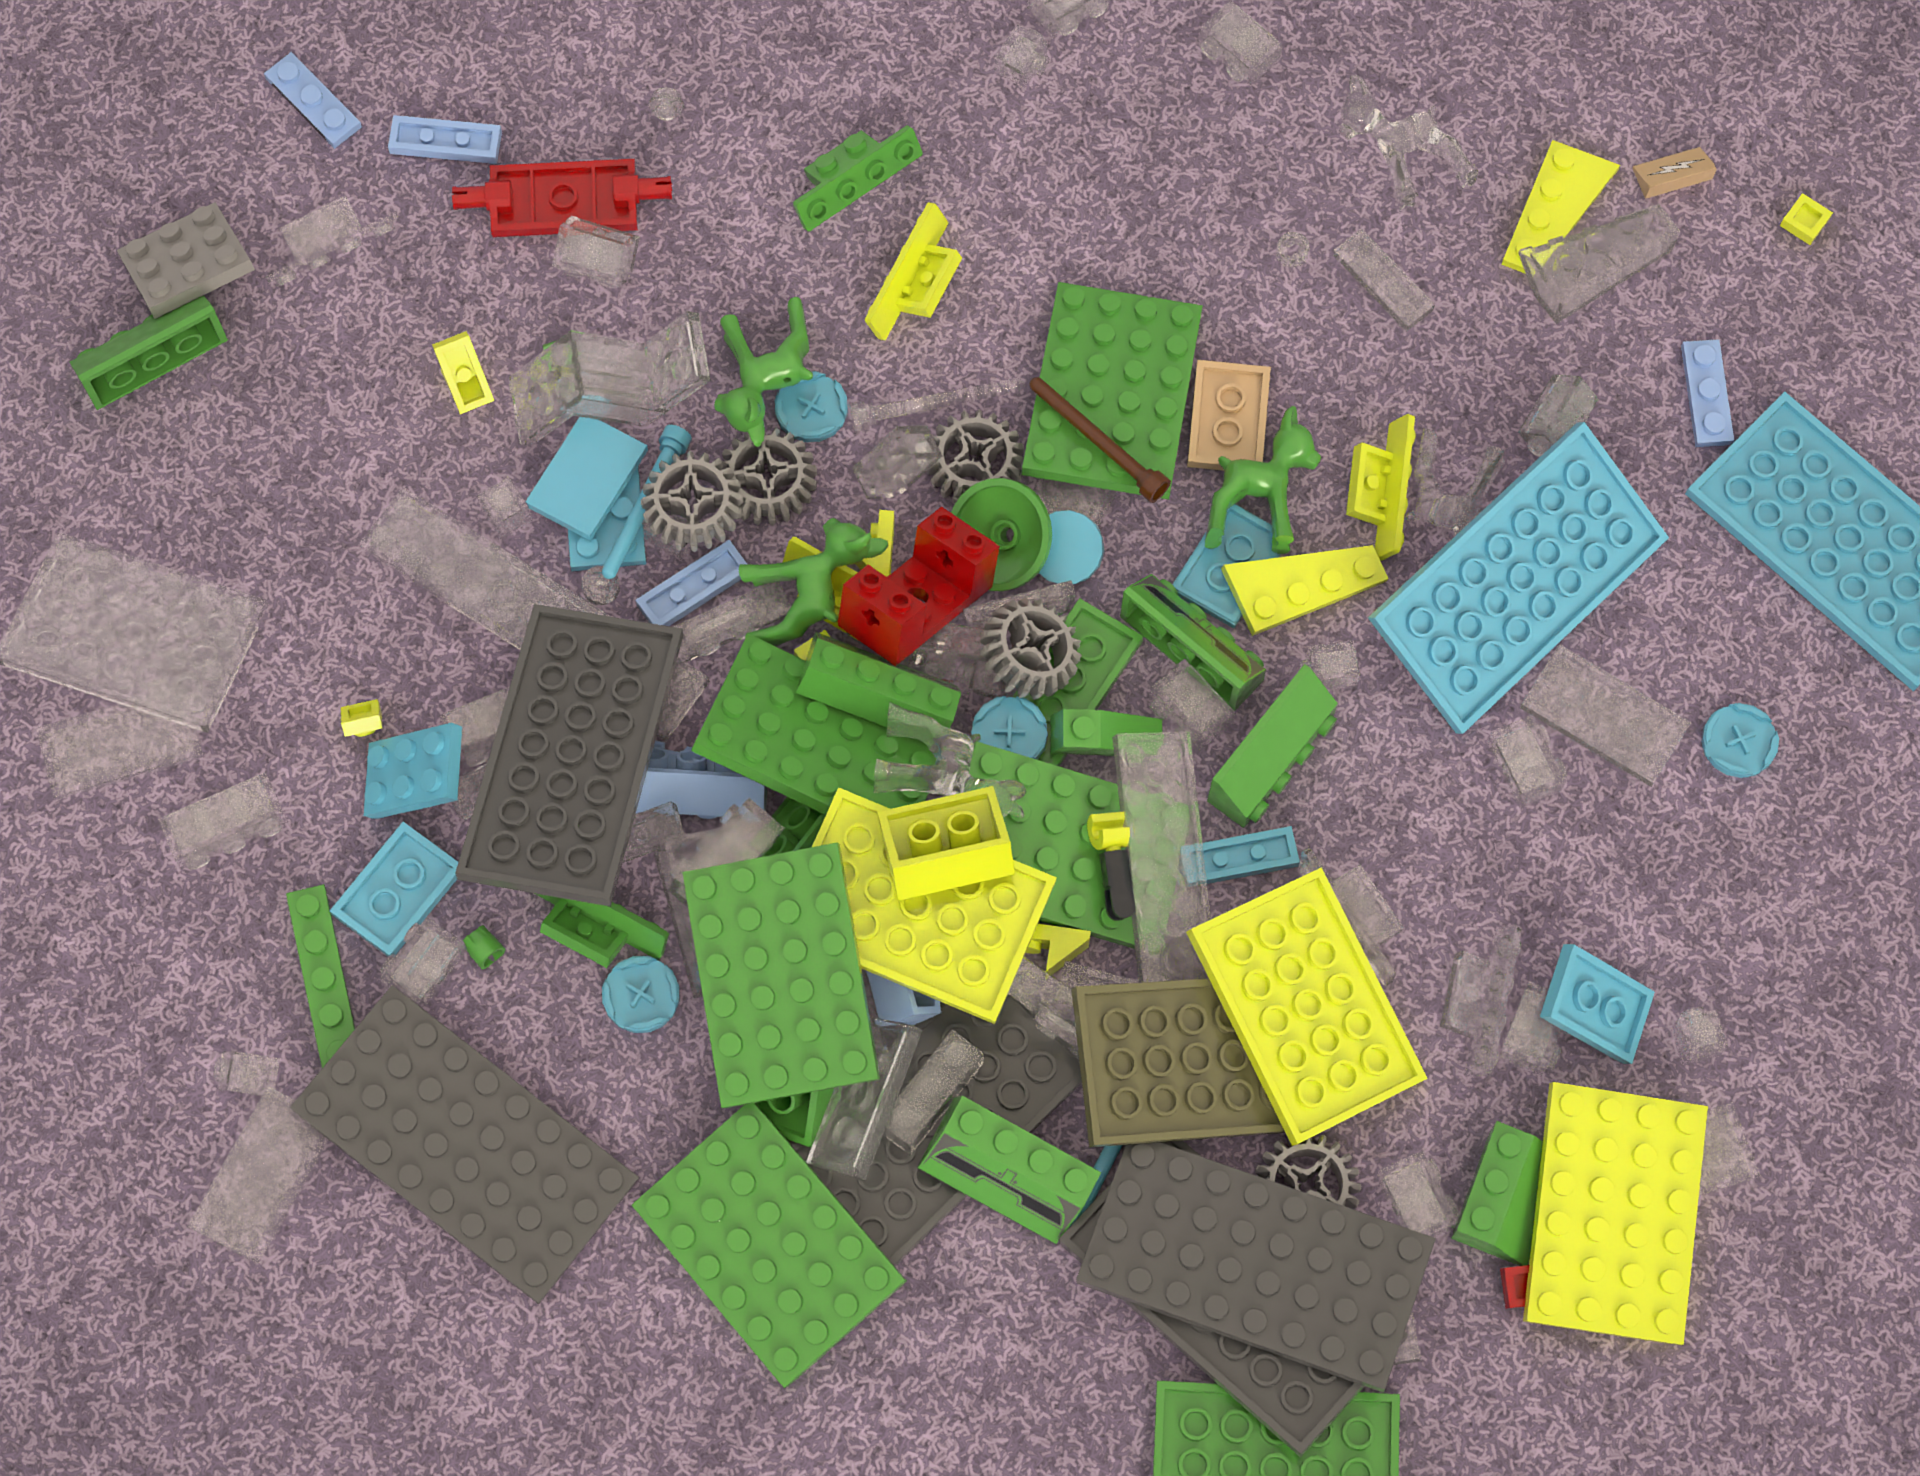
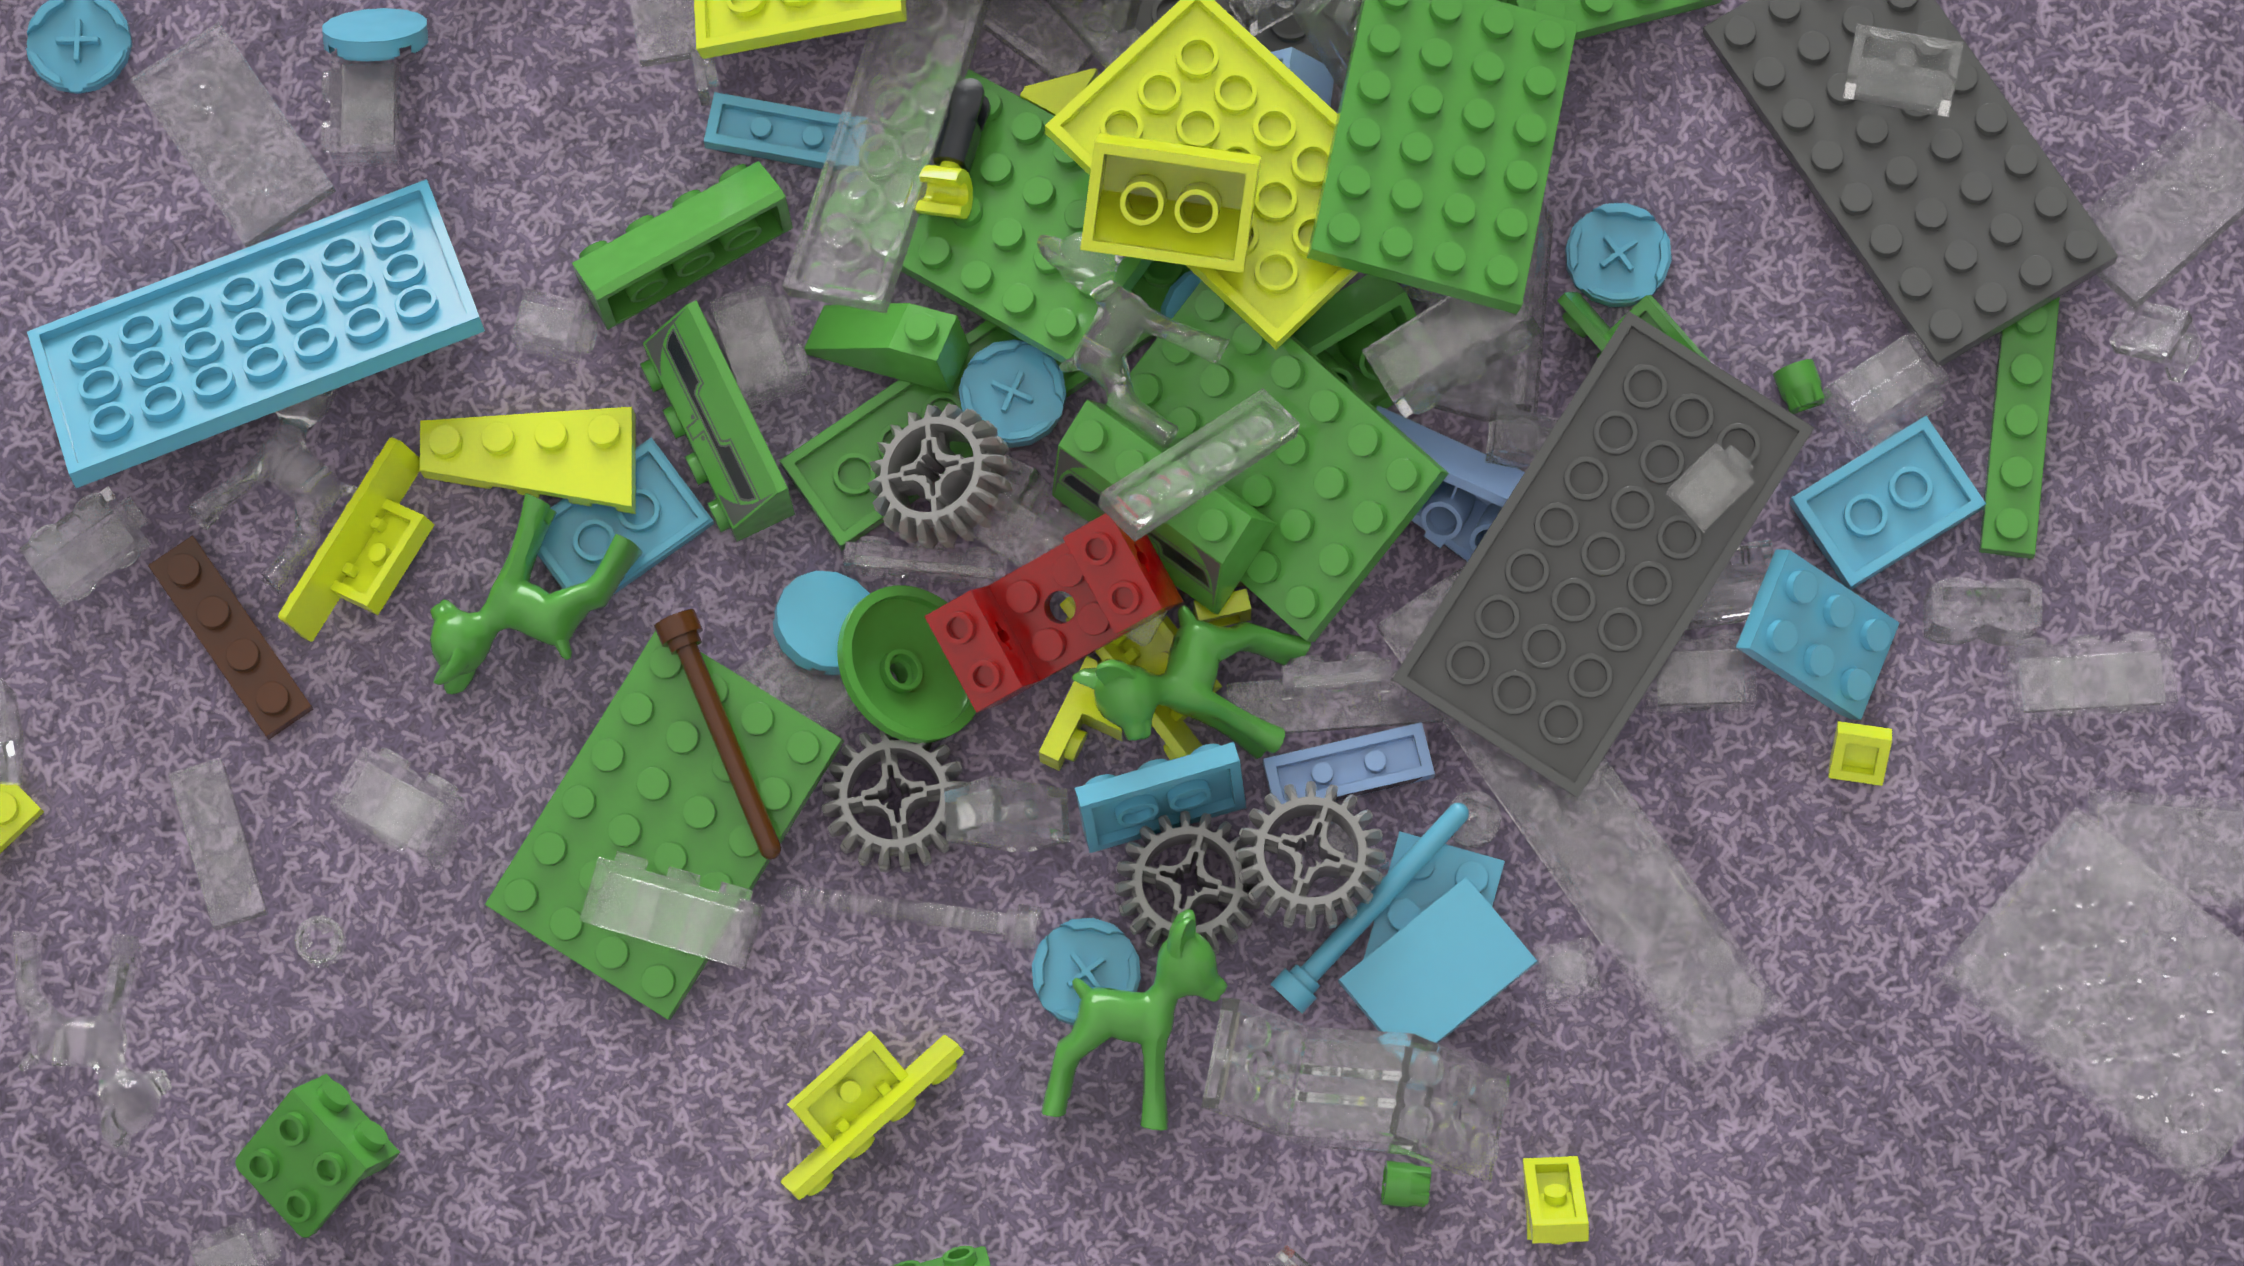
camera: 155 degrees left, 5 degrees up
tan plate [1187,360,1271,471] -> none
none -> reddish brown plate [148,535,313,740]
none -> bright green bracket [235,1074,400,1238]
none -> medium azure tile [322,8,428,62]
none -> clear brick [329,747,472,875]
none -> clear brick [579,851,765,970]
none -> medium azure plate [1075,742,1246,853]
none -> clear plate [1098,388,1300,542]
none -> clear brick [1666,442,1755,533]
none -> clear brick [1843,24,1964,117]
none -> clear brick [1923,577,2042,646]

